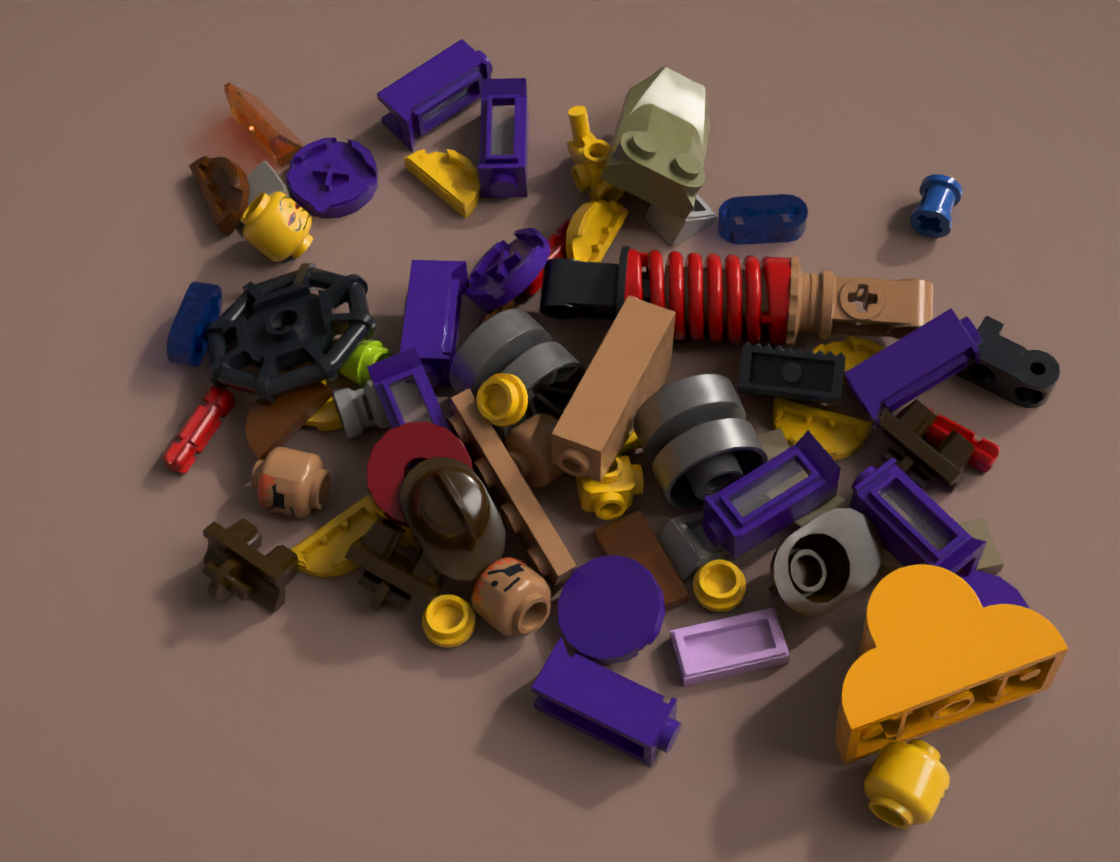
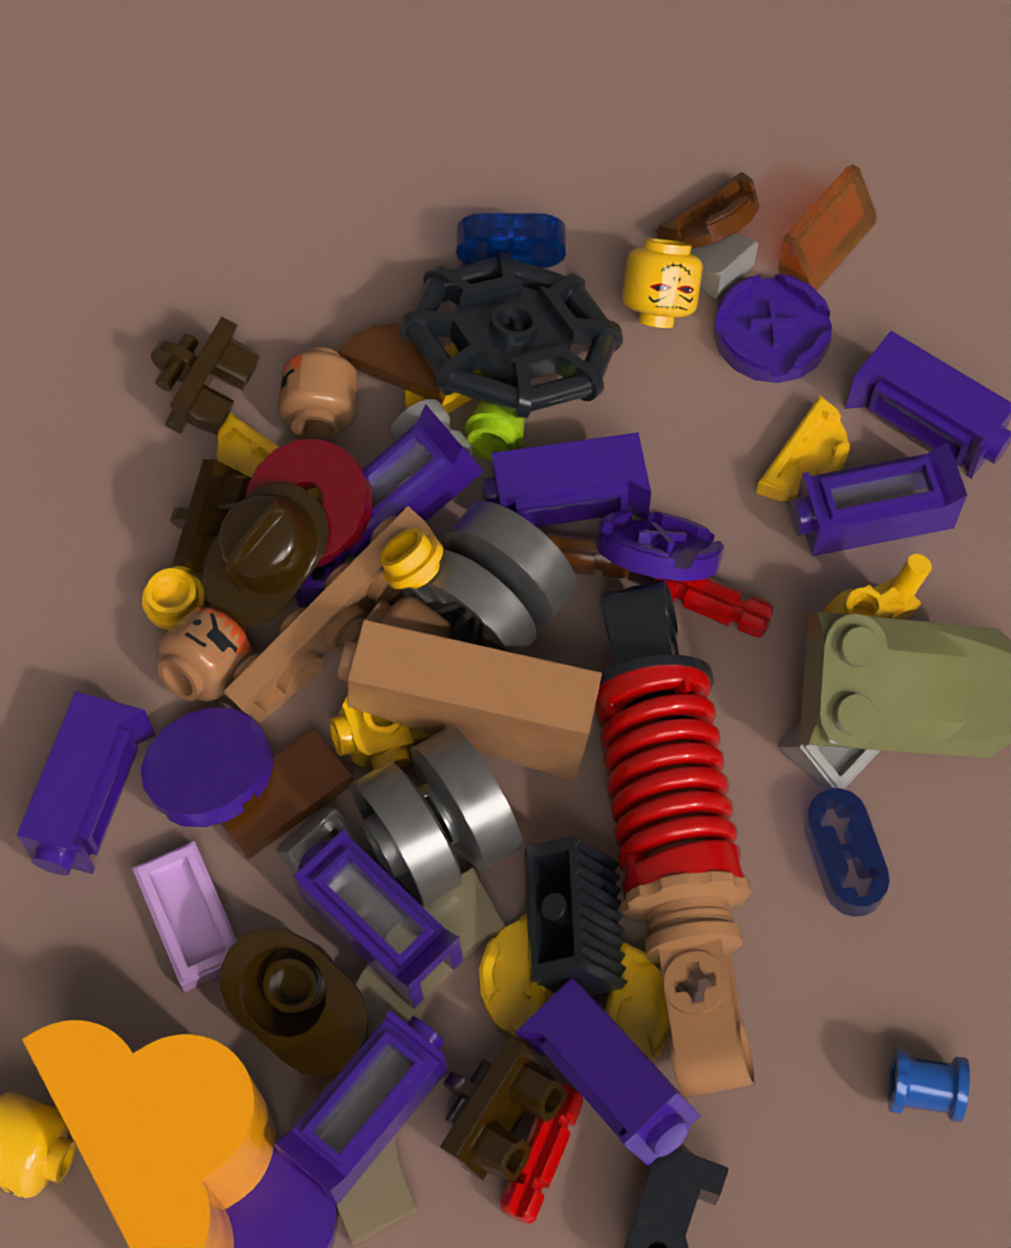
camera: 75 degrees right, 5 degrees up
red axle [162,385,235,474] -> none
yellow tile [565,200,629,263] -> none
yellow plate [693,559,746,612] -> none

